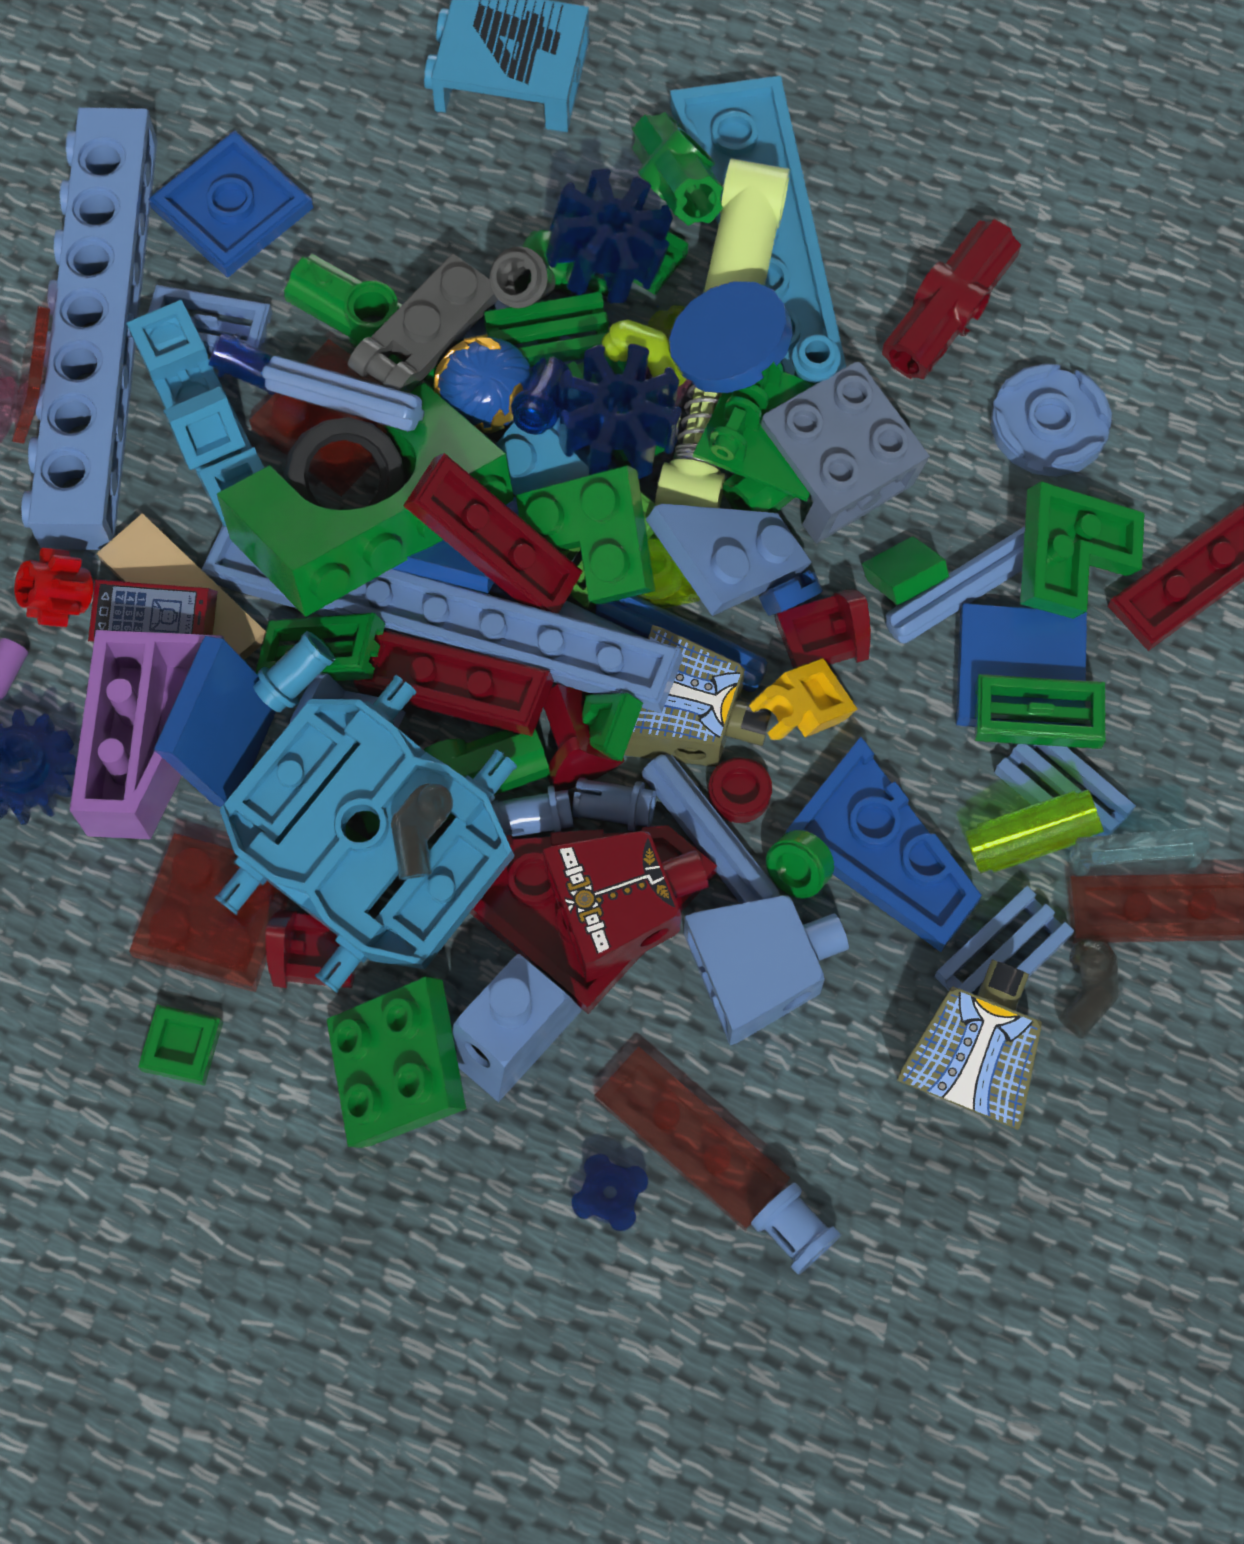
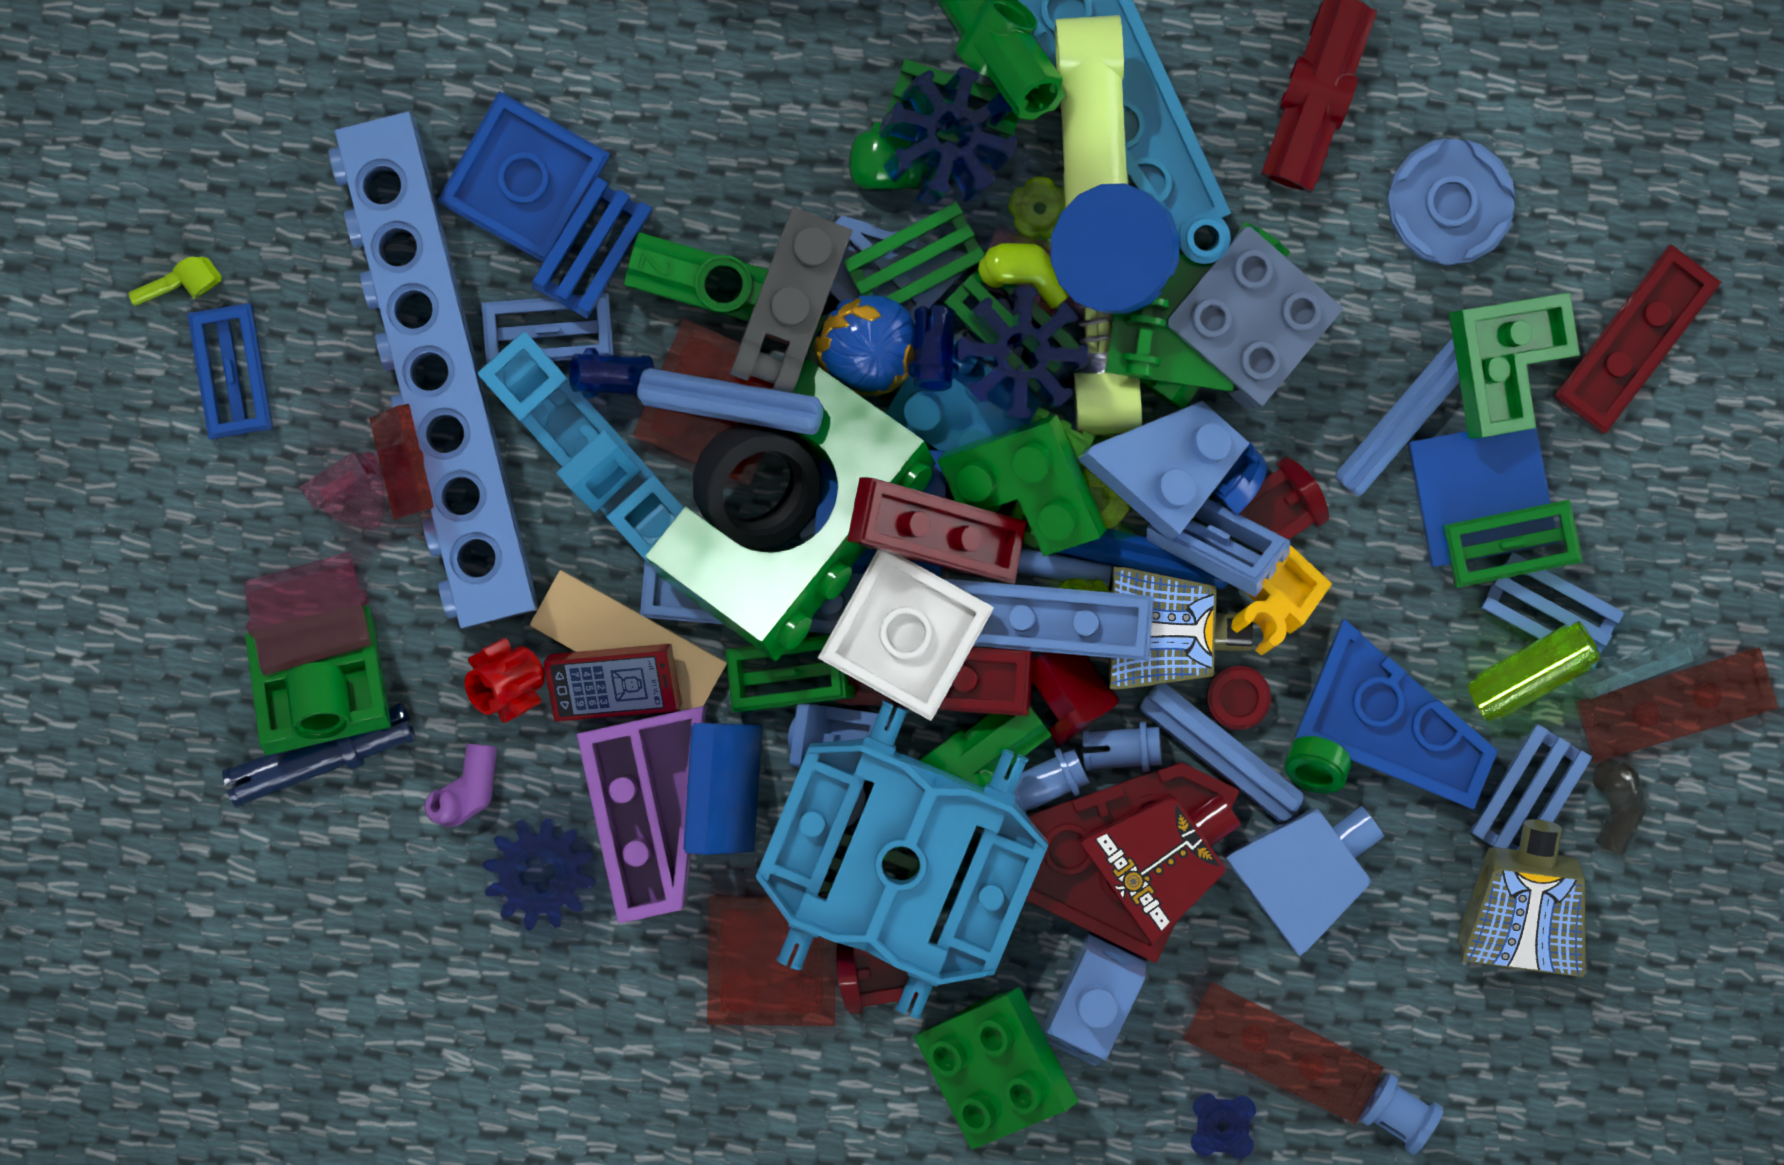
camera: 15 degrees left, 20 degrees up
green tile [138,1004,223,1086] -> none
dark azure pin [253,631,335,712] -> none
clear smoke arm [391,784,453,880] -> none
dark grey cone [490,246,555,308] -> none
green tile [582,693,643,761] -> none
green tile [862,536,949,605] -> none
none -> blue tile [532,177,652,319]
none -> white tile [818,550,994,721]
none -> medium blue tile [1147,498,1290,597]

